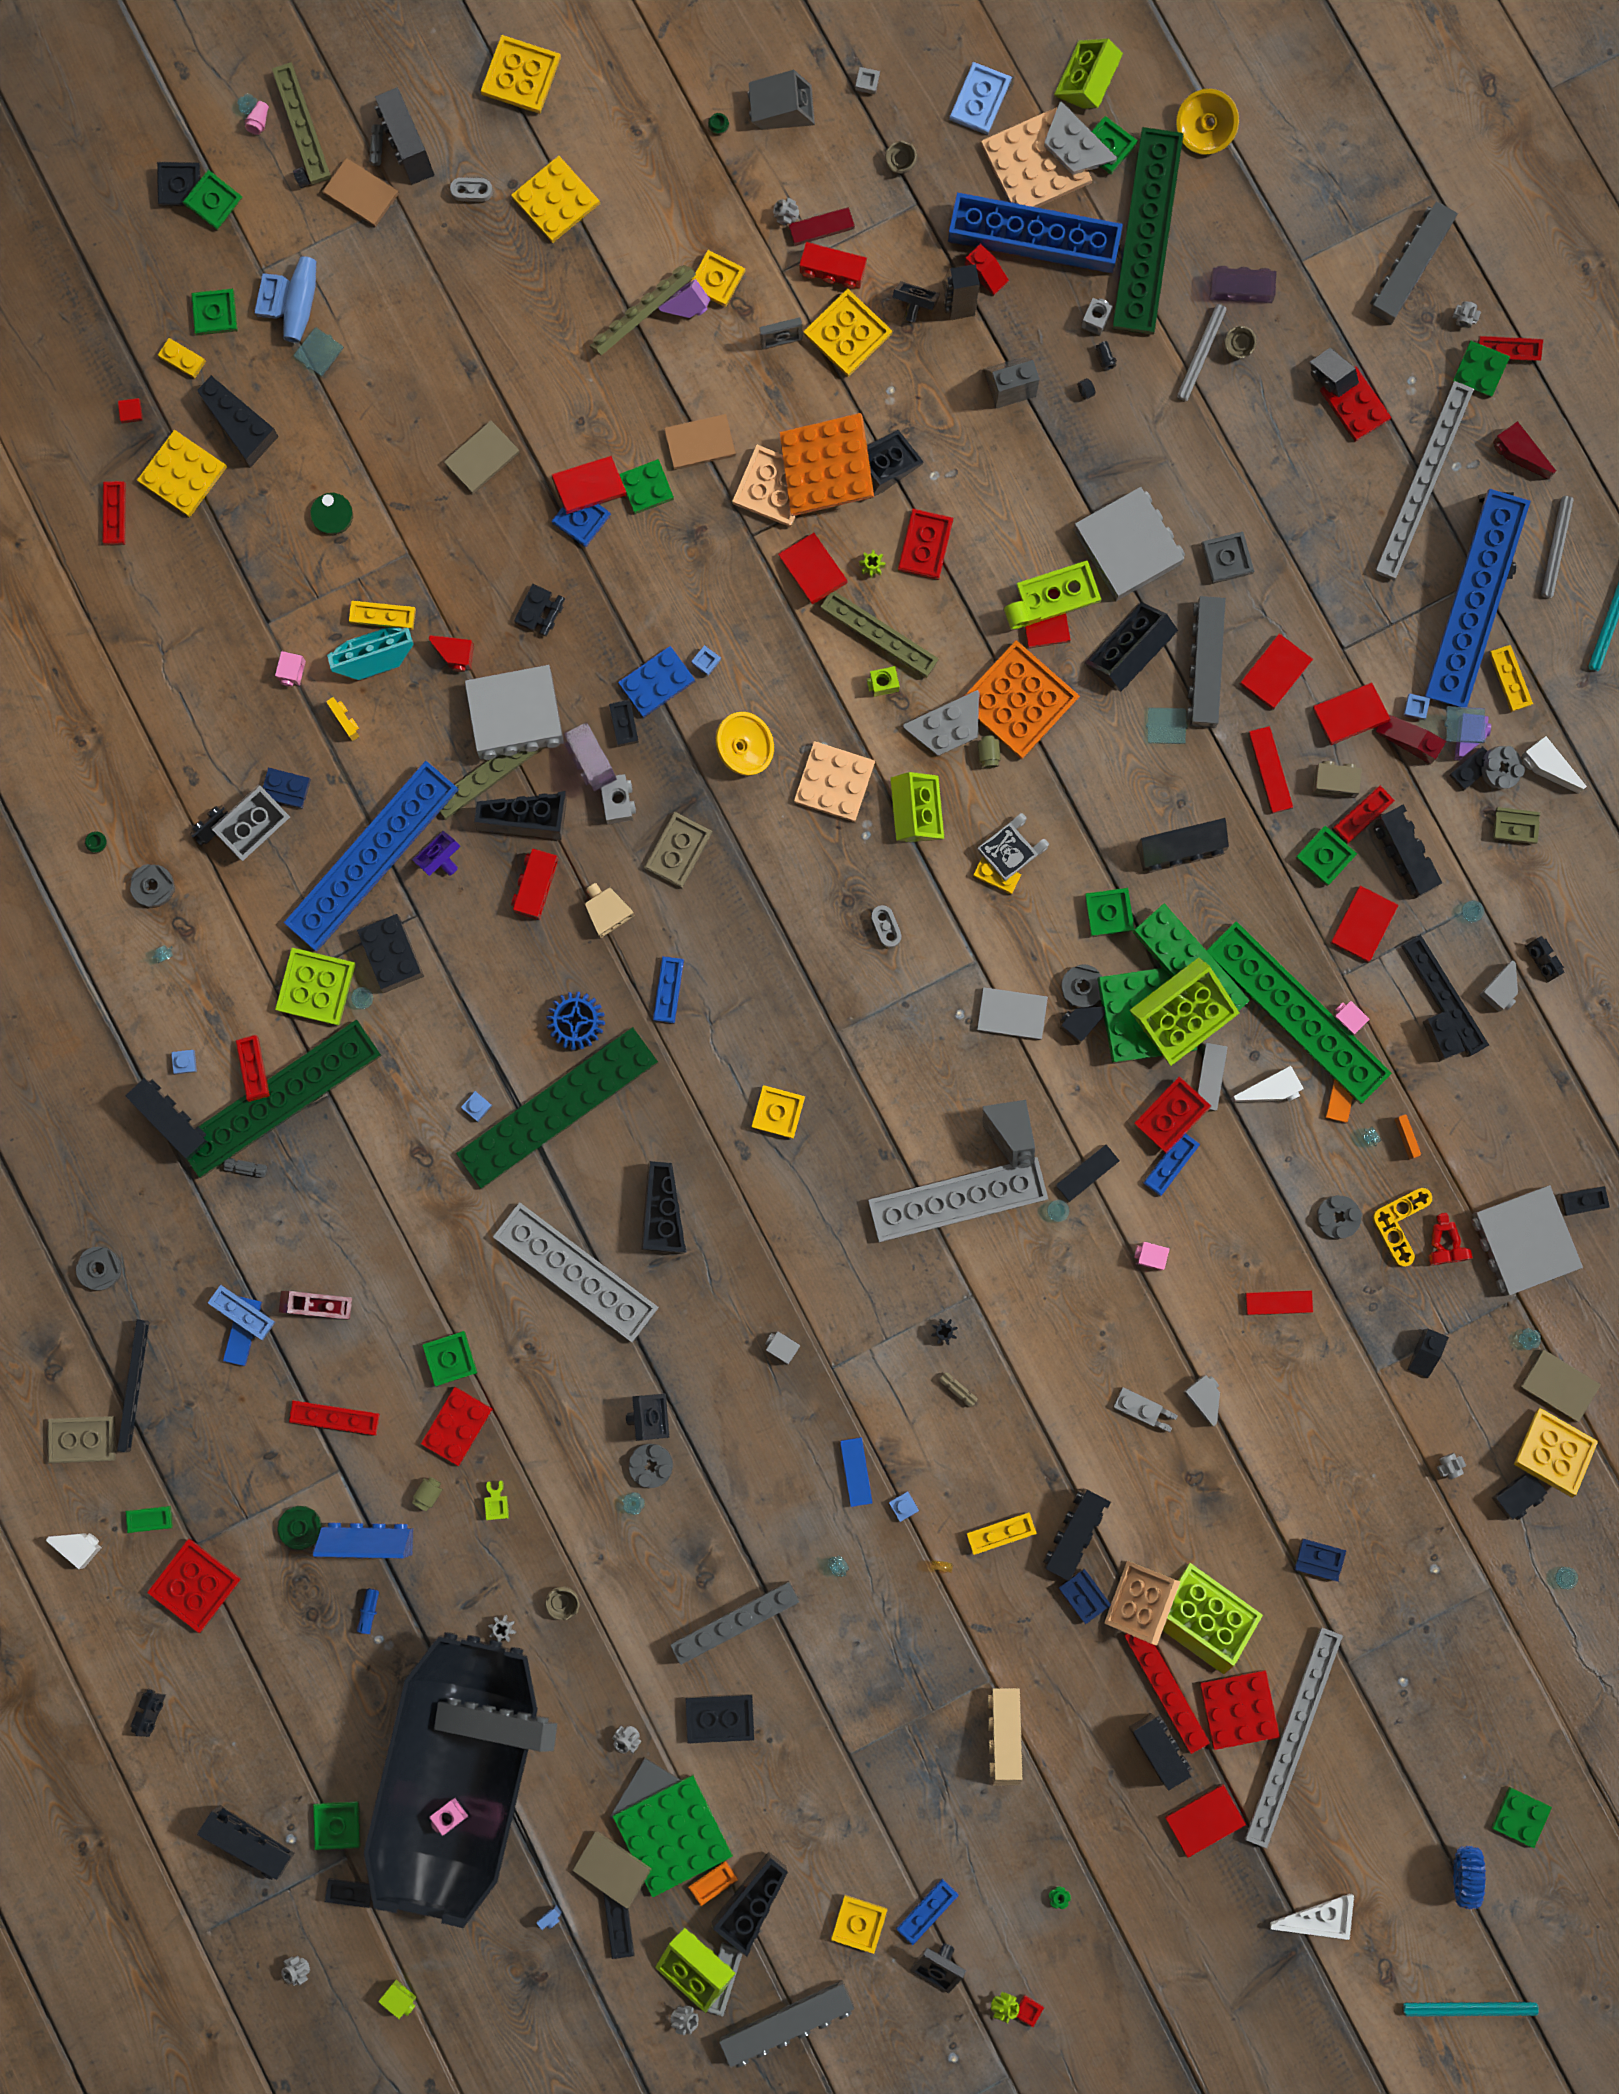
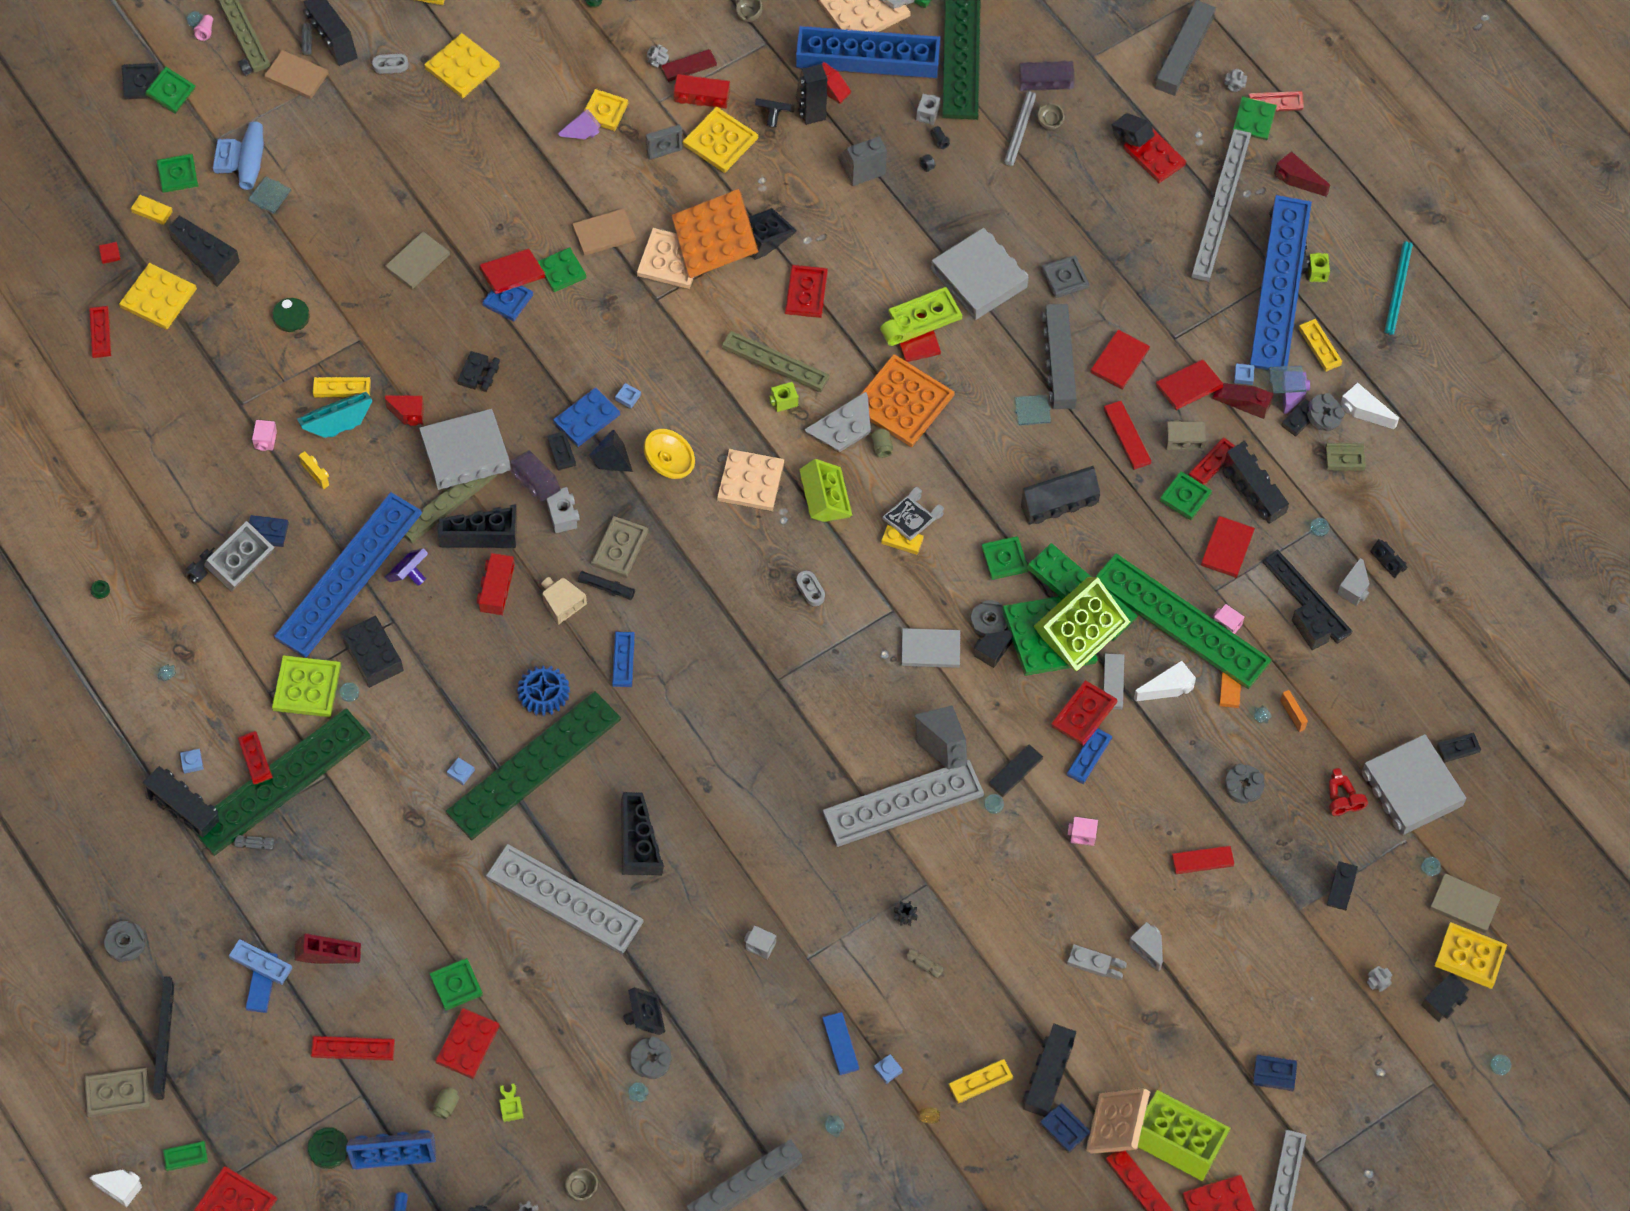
camera: 10 degrees left, 20 degrees down
dark grey plate [130,864,175,908] -> none
olive plate [589,265,696,356] -> none
yellow plate [752,1085,805,1139] -> none
red tile [778,533,848,605] -> none
lime gear [859,550,886,578] -> none
black slope [1084,602,1178,692] -> none
yellow beam [1372,1188,1432,1267] -> none
light grey axle [1541,496,1573,598] -> none
none -> black pin [578,571,635,600]
none -> black slope [589,430,633,472]
none -> lime brick [1308,253,1330,282]

